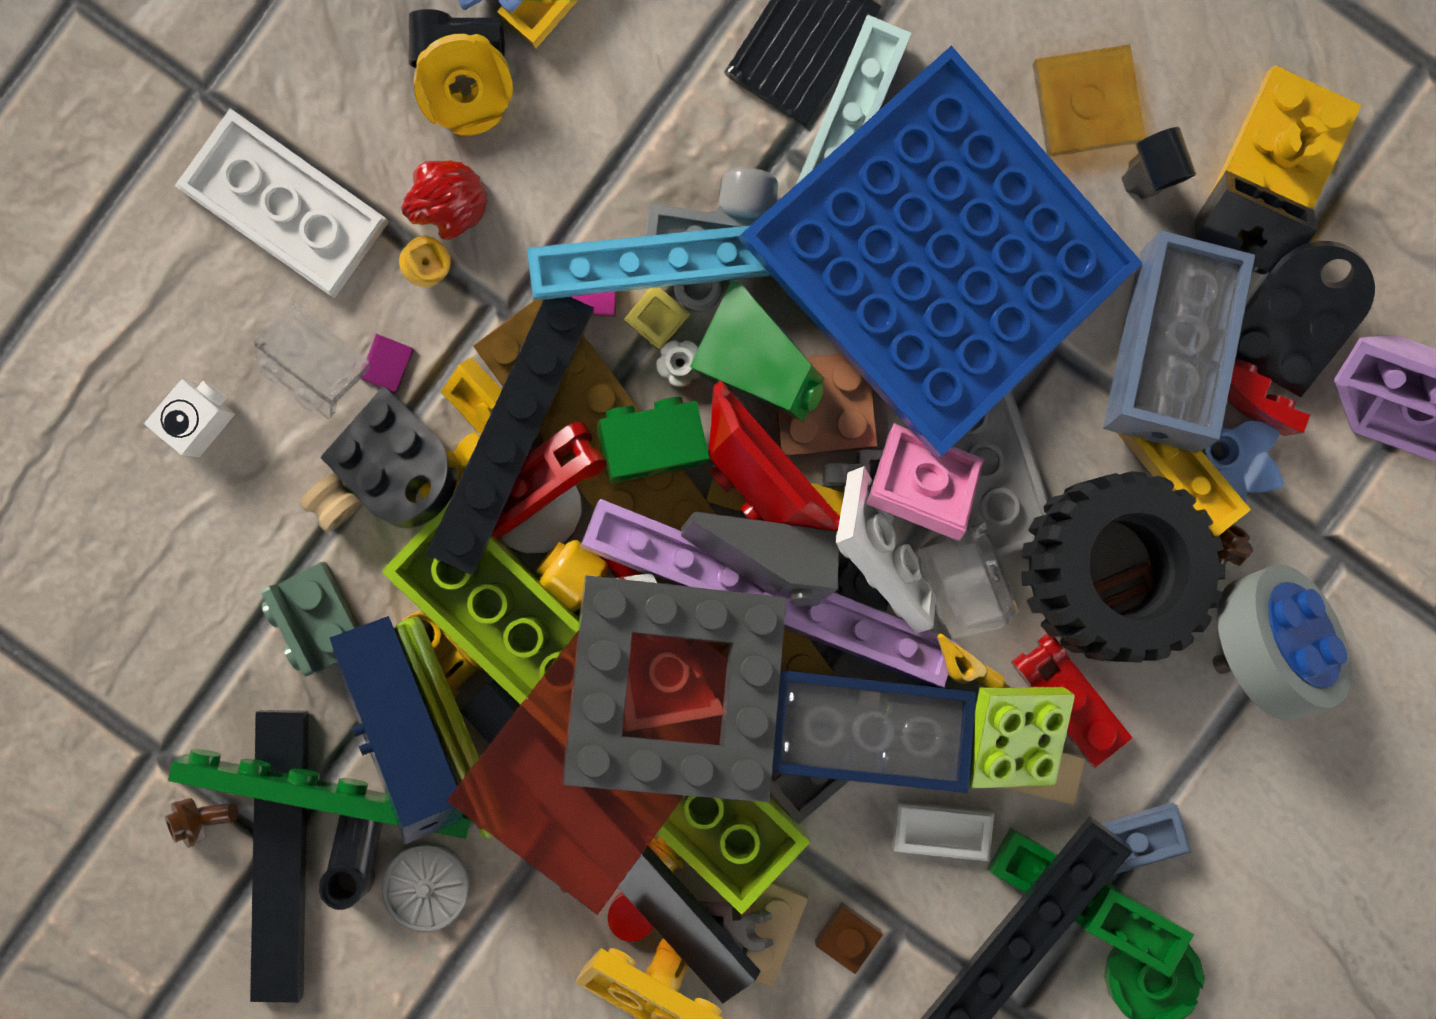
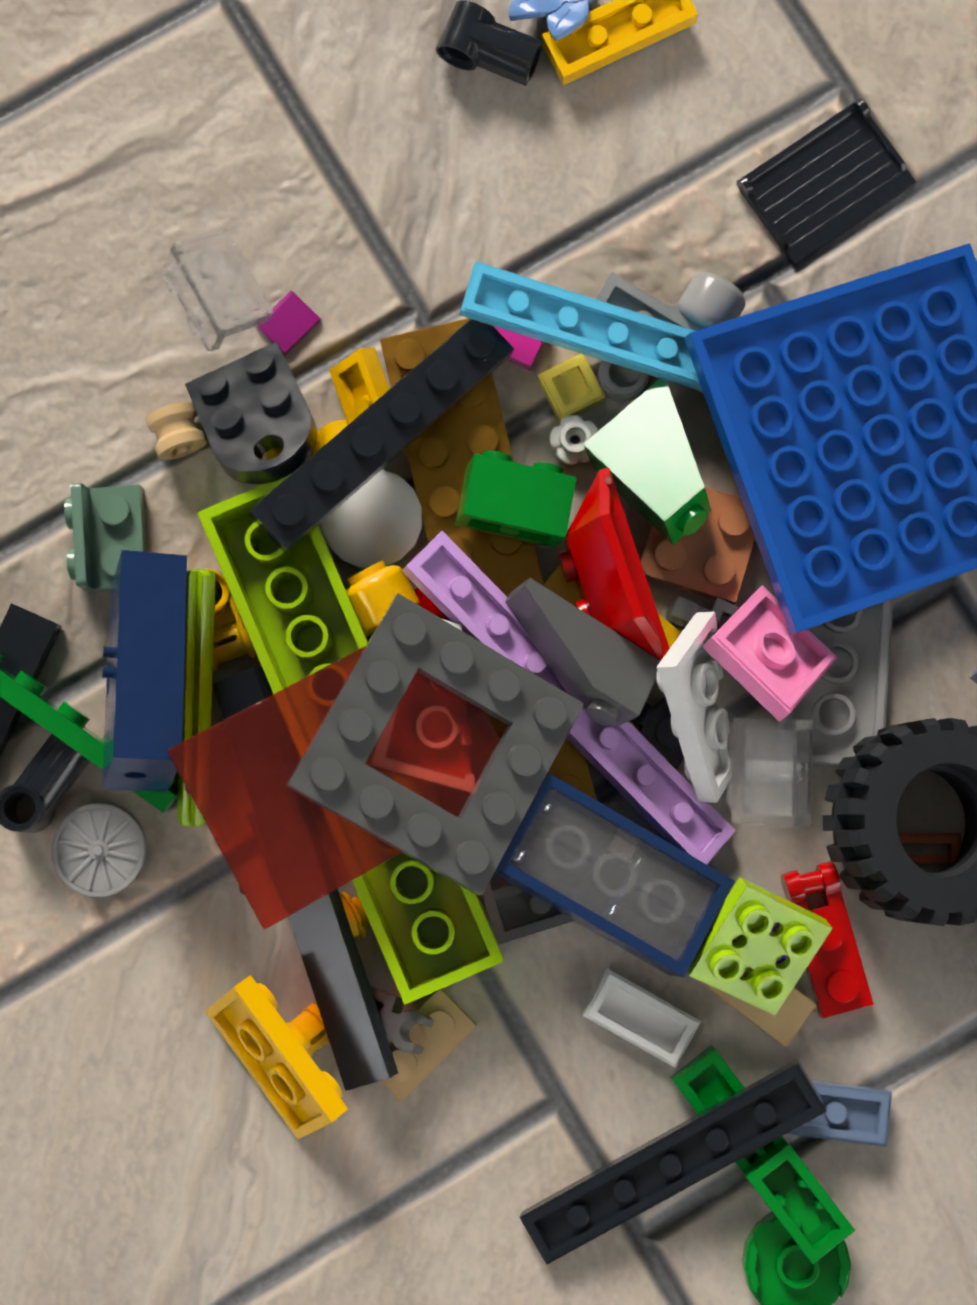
camera: 30 degrees right, 5 degrees down
white brick [144,379,235,458] -> none
white tile [175,109,389,298] -> none
yellow tile [399,236,451,287] -> none
red hair [401,160,488,240] -> none
yellow plate [414,34,513,136] -> none
red plate [492,422,606,539] -> none
red tile [608,892,654,942] -> none
light aqua plate [797,14,912,183] -> none
reddish brown plate [815,902,883,974] -> none
yellow hand [937,633,1011,688] -> none

